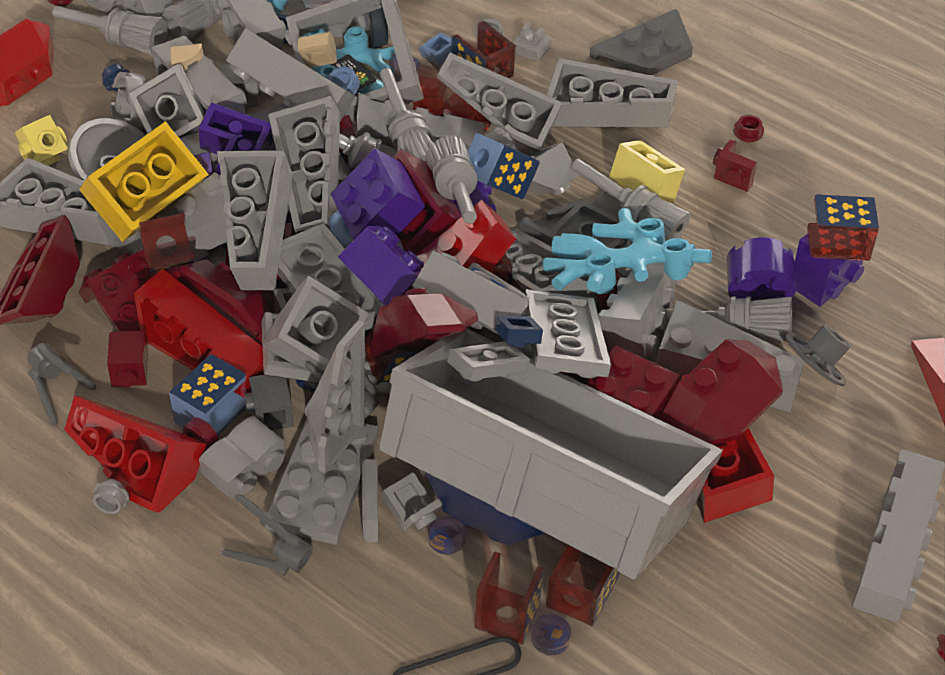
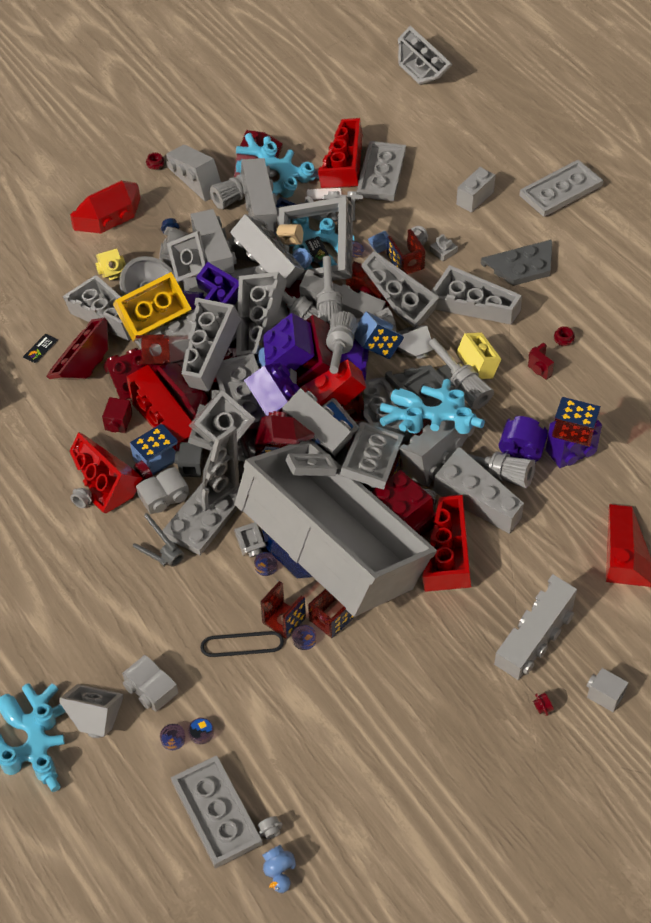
camera: 20 degrees right, 5 degrees up
dark grey plant [27,343,96,426] -> none
light grey piece [53,6,168,56] -> none
tan tile [170,44,203,71] -> none
light grey tile [362,459,378,542] -> none
dark blue plate [494,316,543,347] -> none
dark red wedge [659,339,783,445] -> none
dark grey wheel [786,324,851,386] -> none

